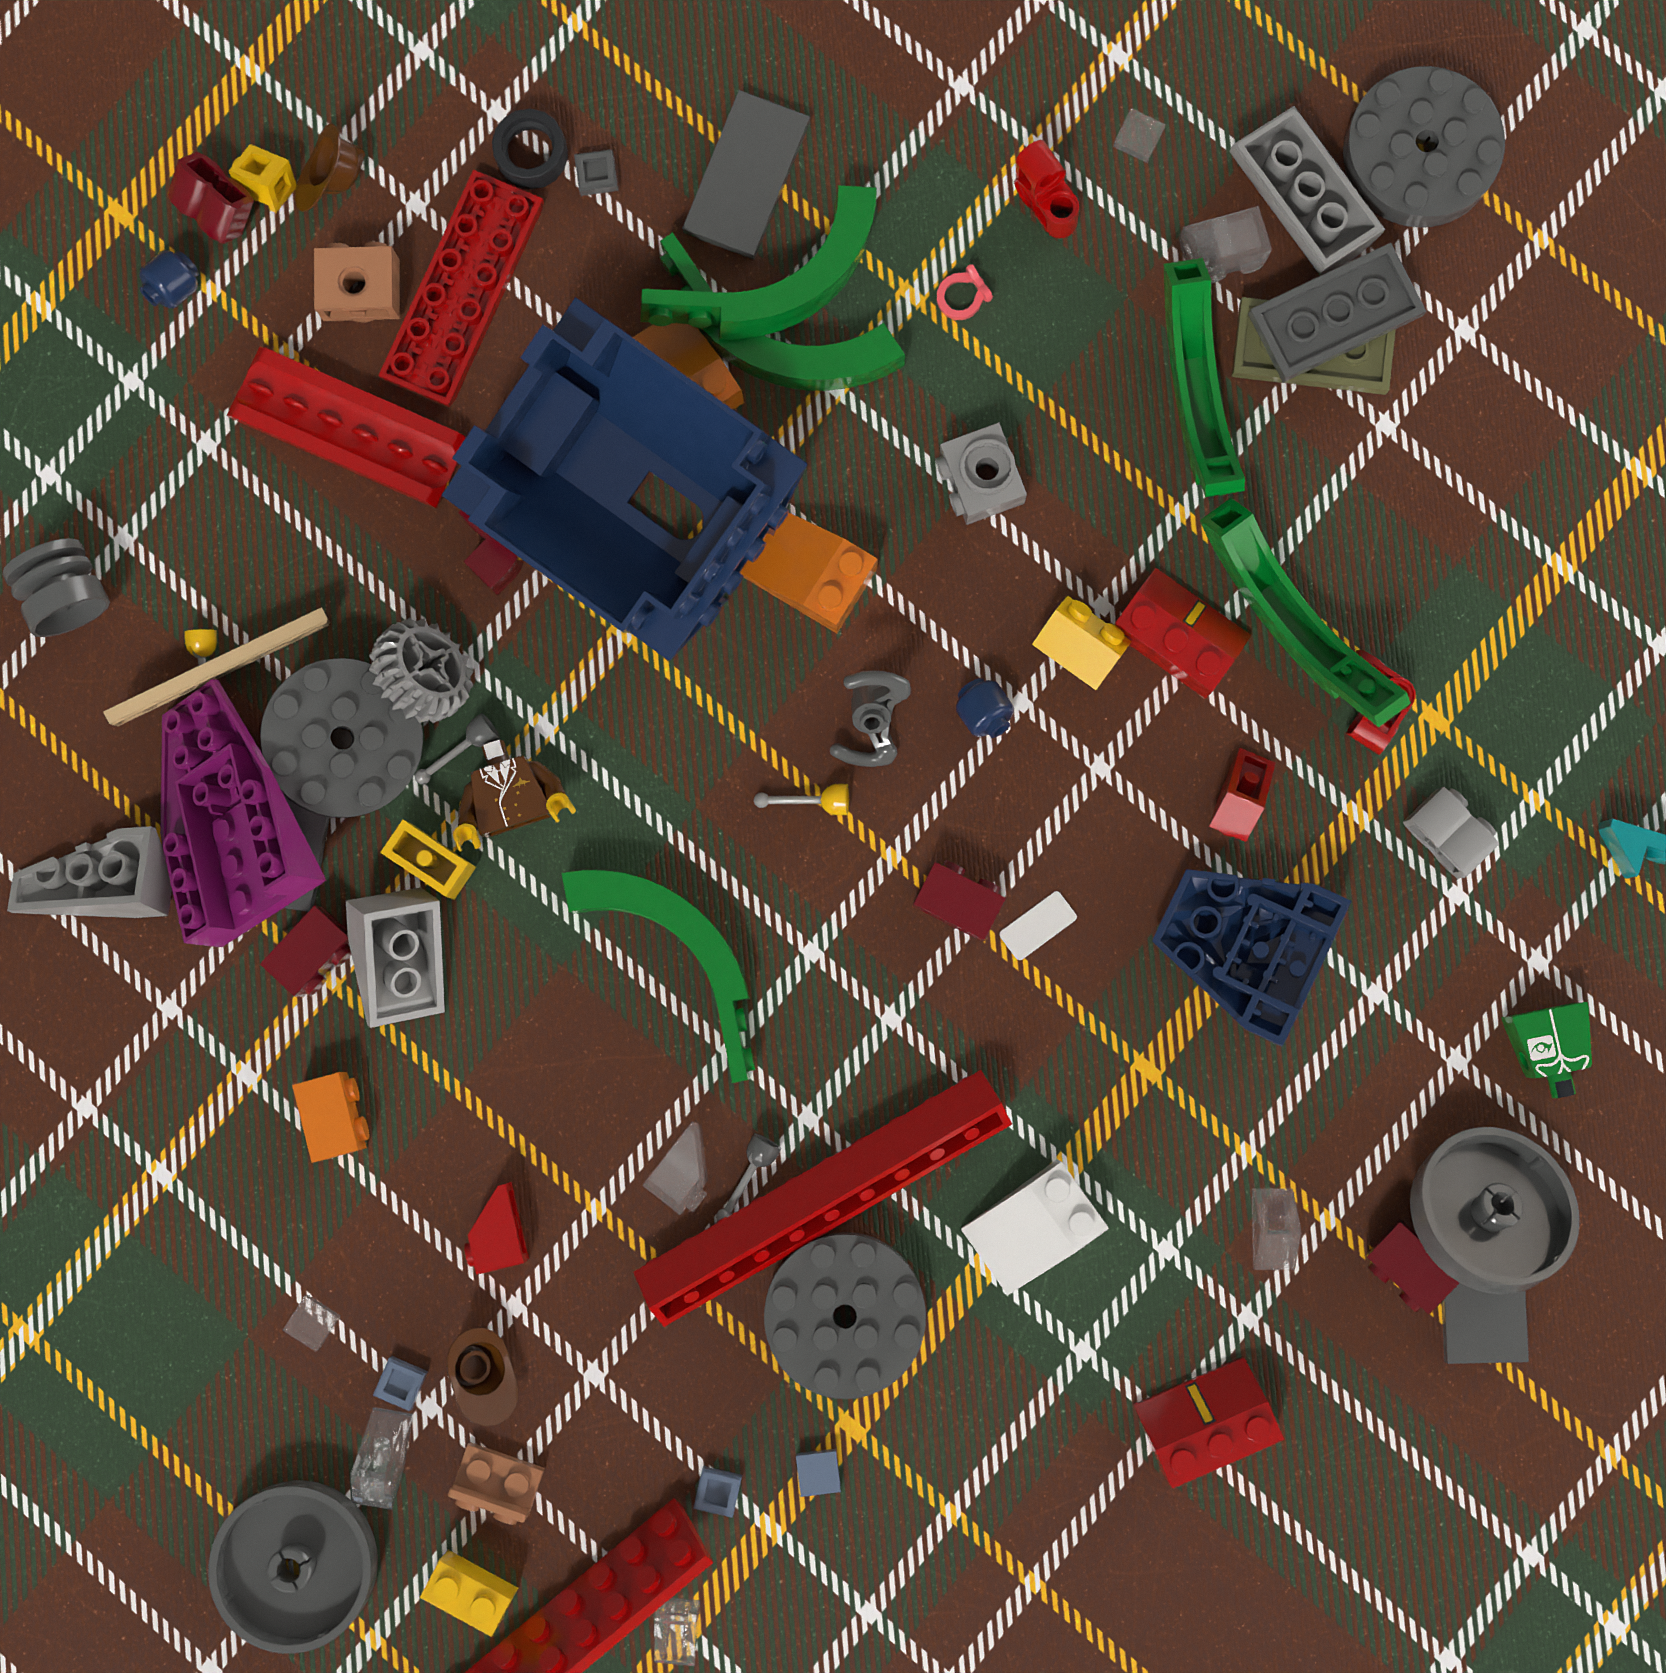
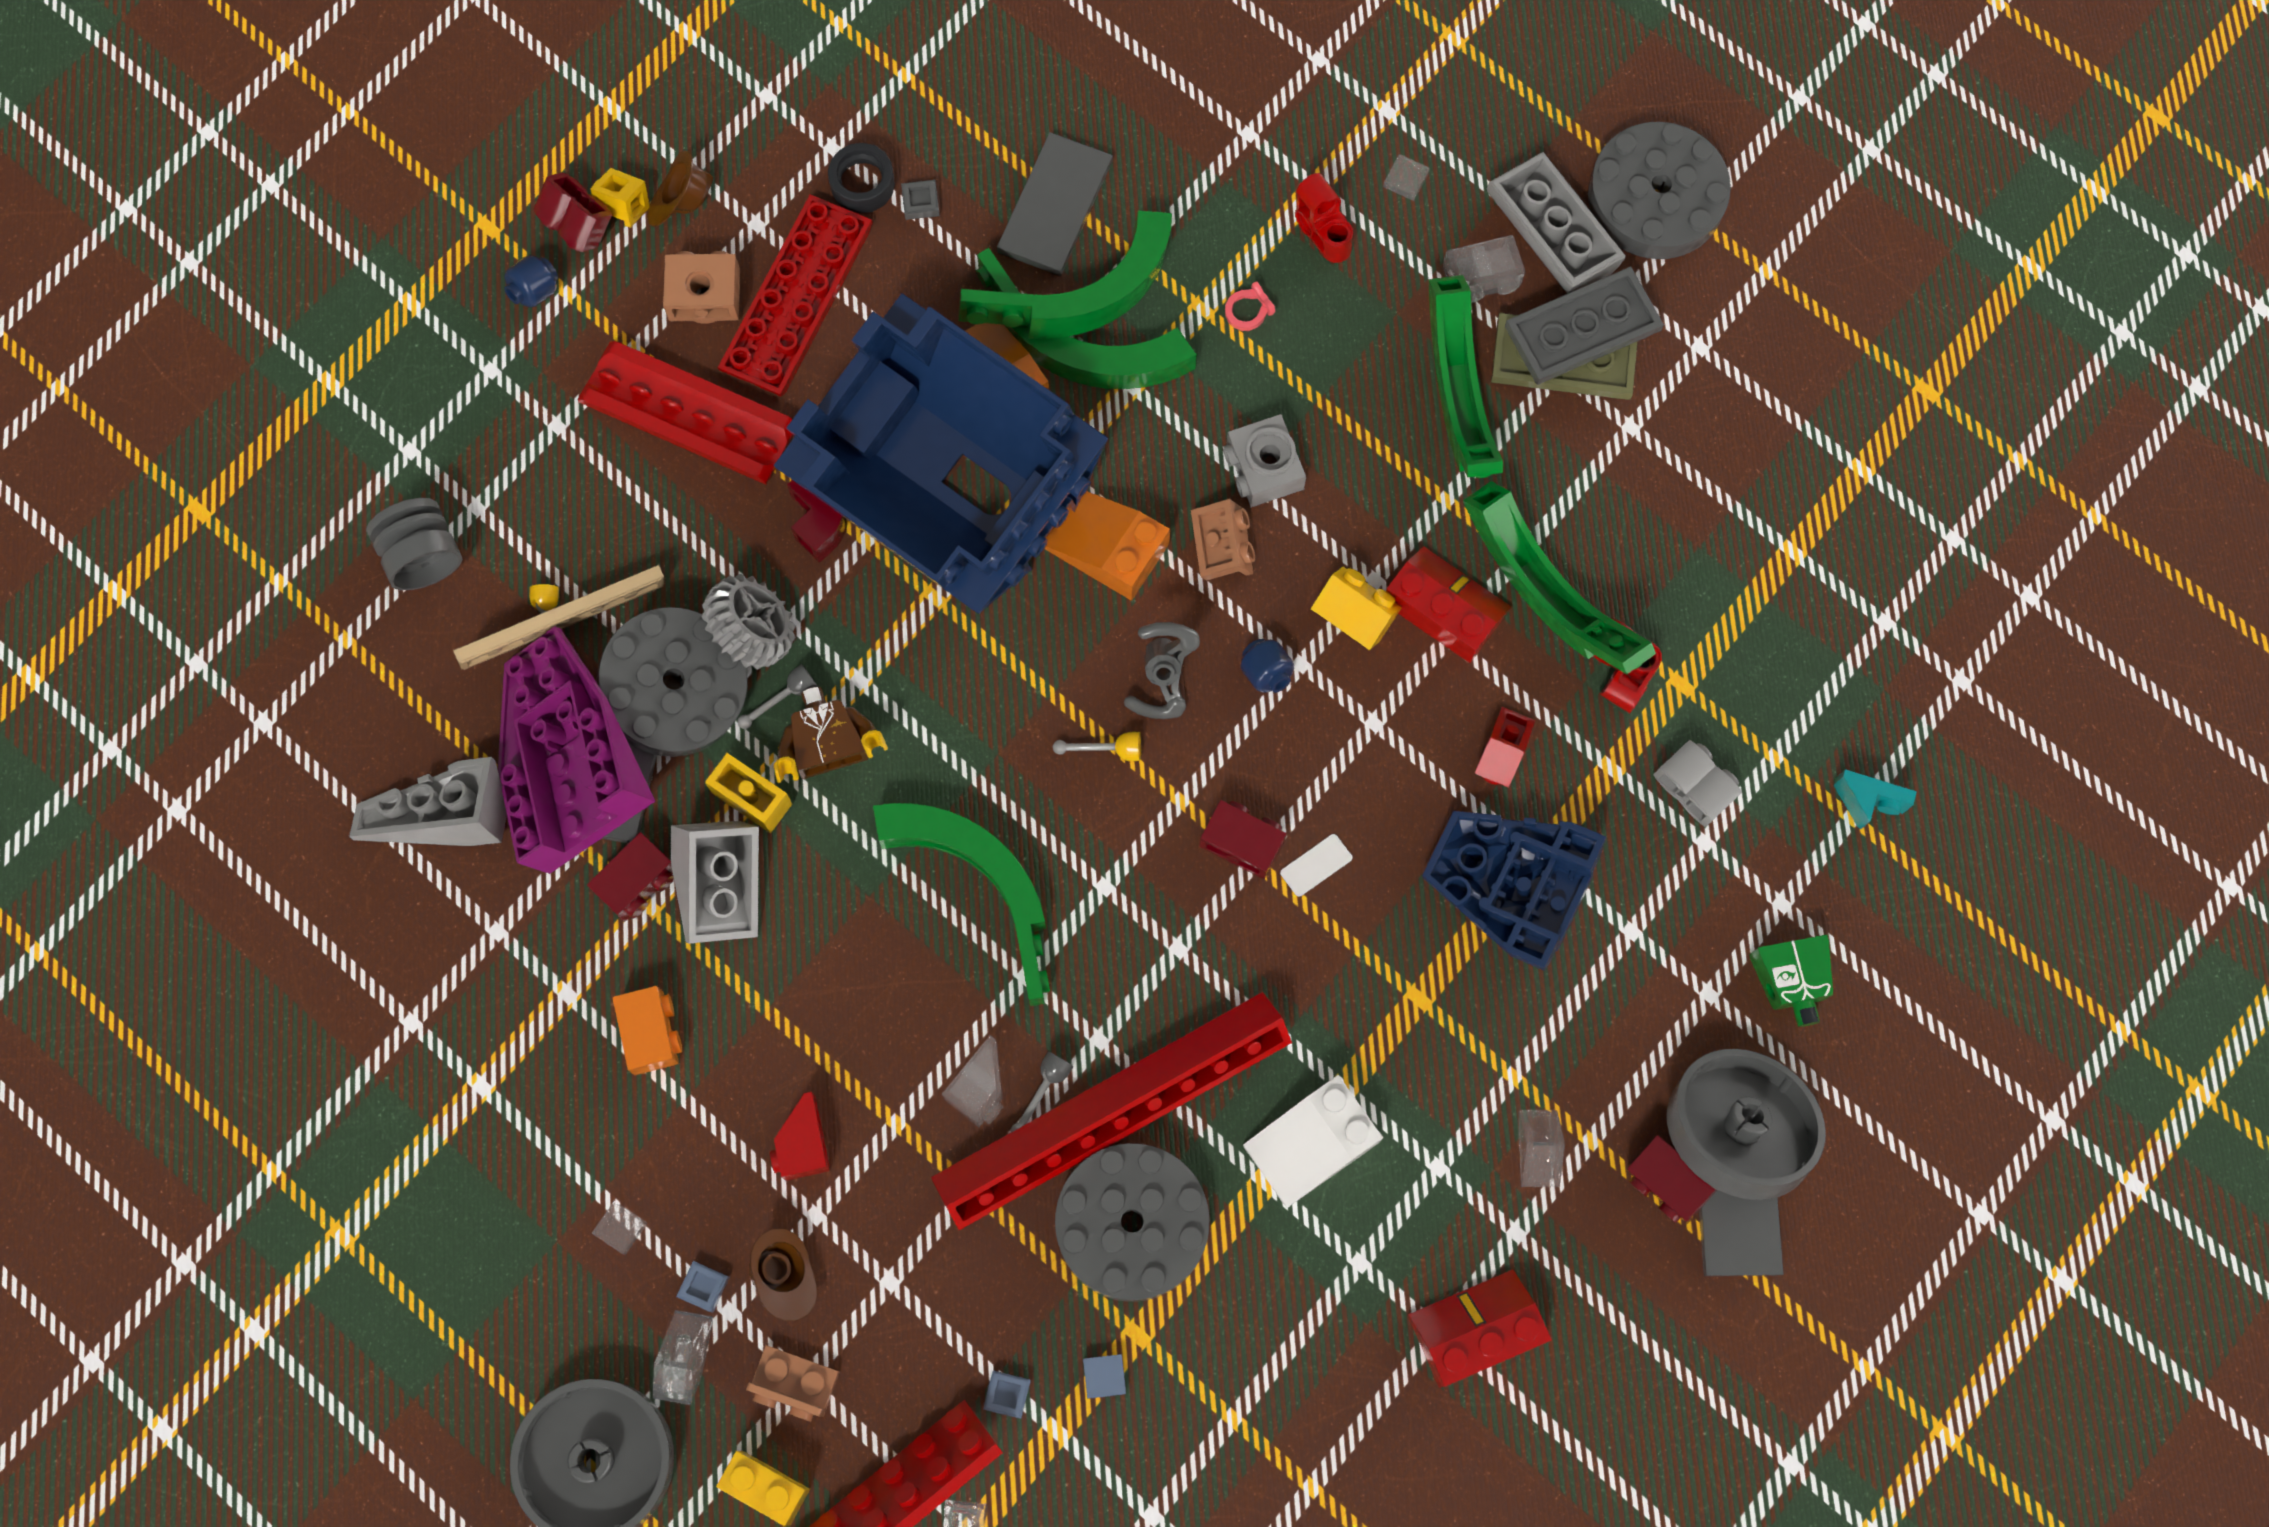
camera: 10 degrees left, 10 degrees down
none -> nougat bracket [1191,499,1255,581]

